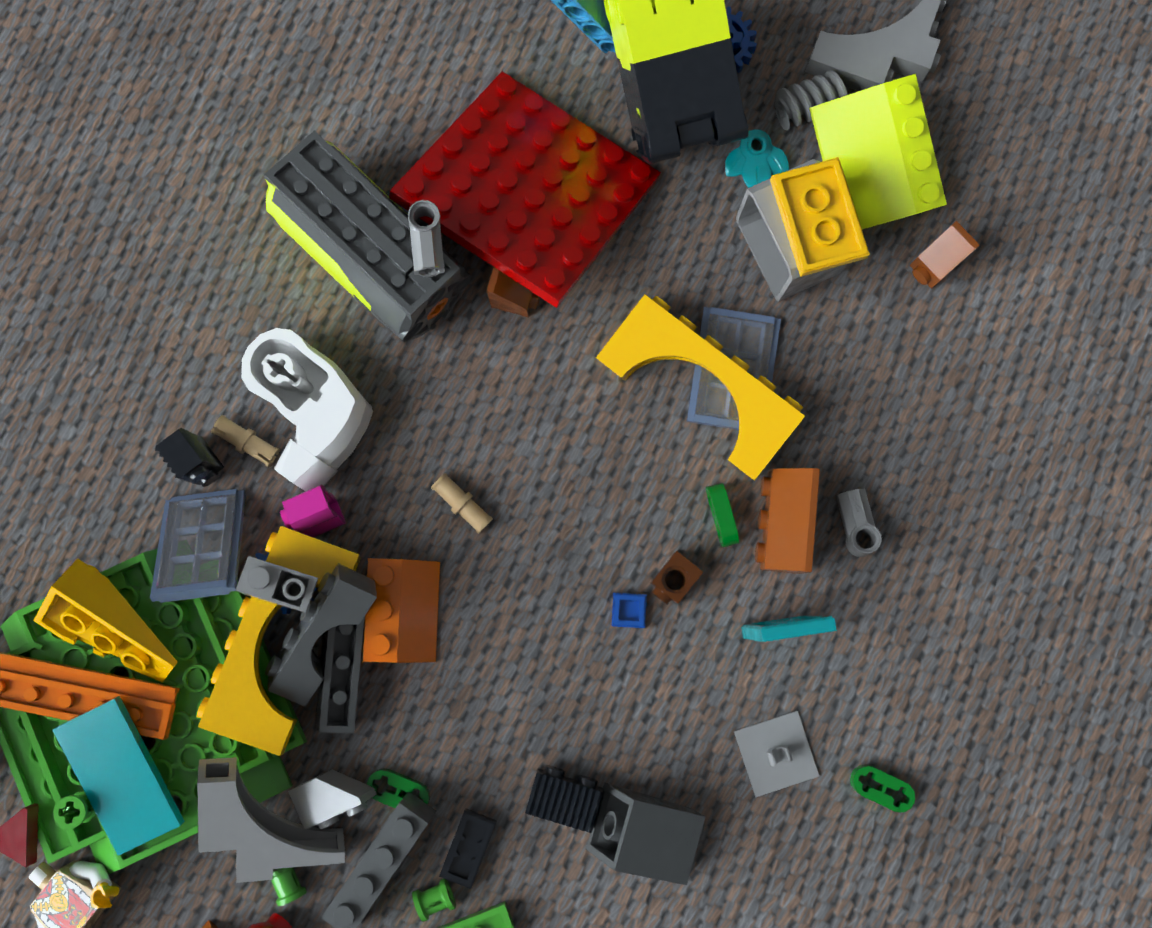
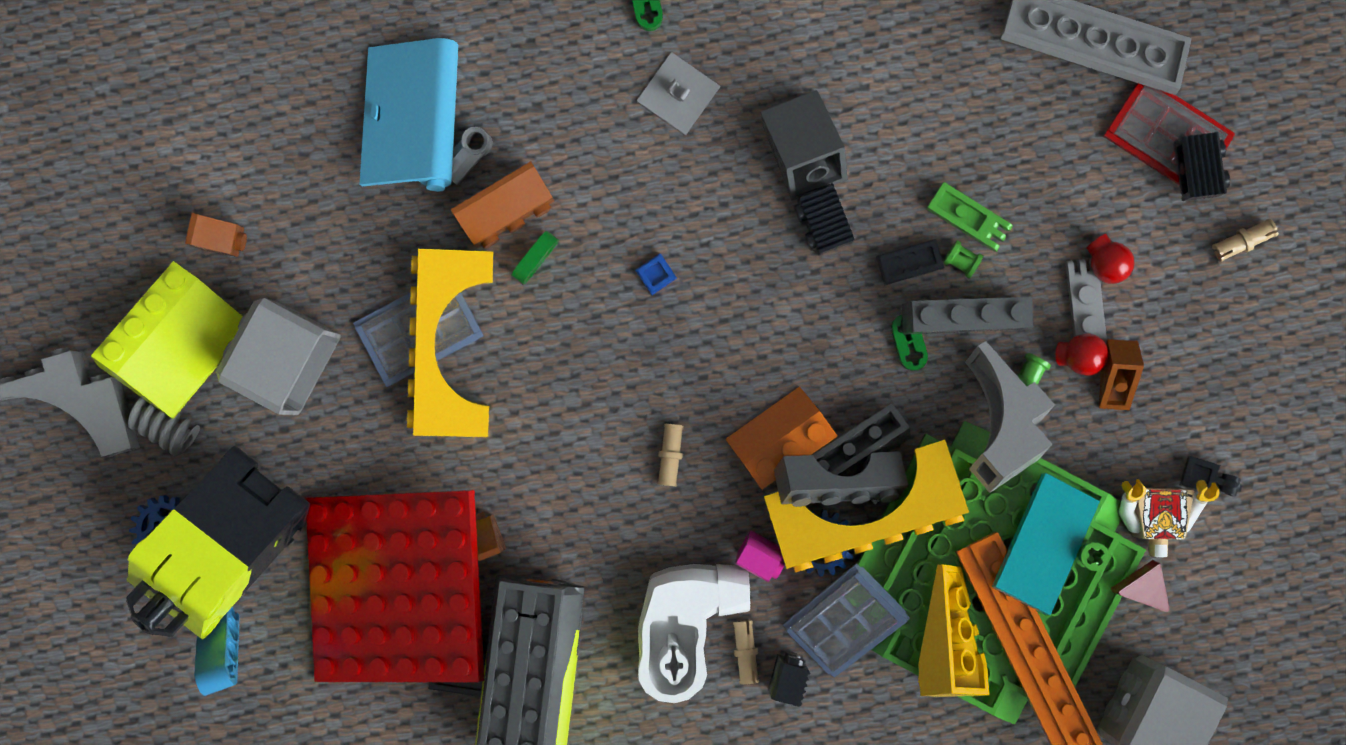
camera: 125 degrees left, 5 degrees up
light grey slope [236,556,318,613] -> none
light grey slope [288,769,377,830] -> none
light grey piece [408,200,445,277] -> none
reddish brown brick [650,551,703,605] -> none
teal plate [725,129,789,188] -> none
teal tile [741,615,837,642] -> none
yellow tile [770,157,870,277] -> none
none -> medium azure door [359,38,459,192]

